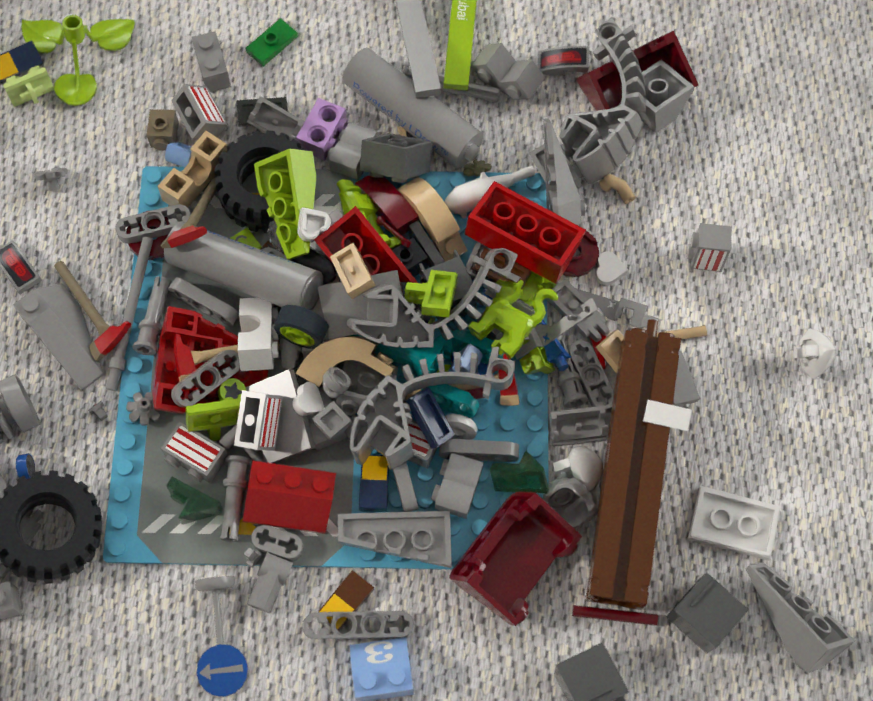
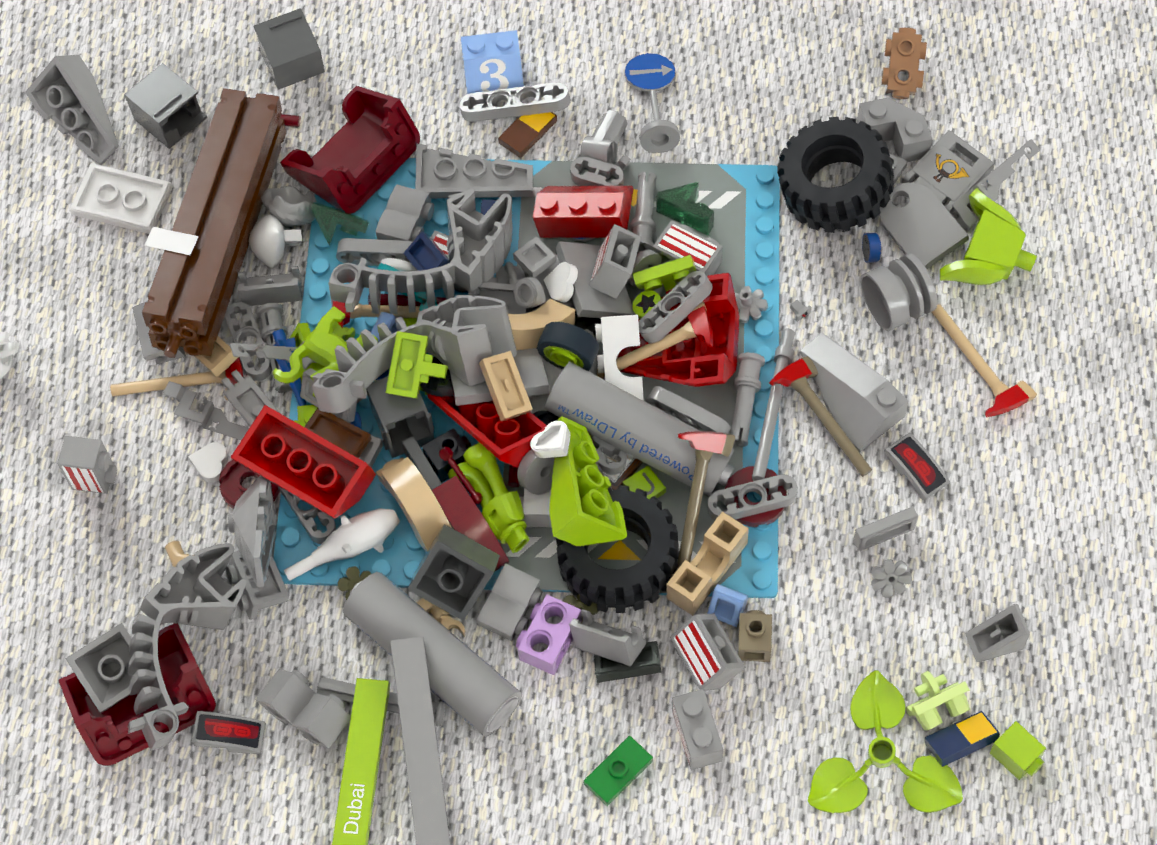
camera: 175 degrees left, 5 degrees down
none -> light grey tile [853,506,918,551]

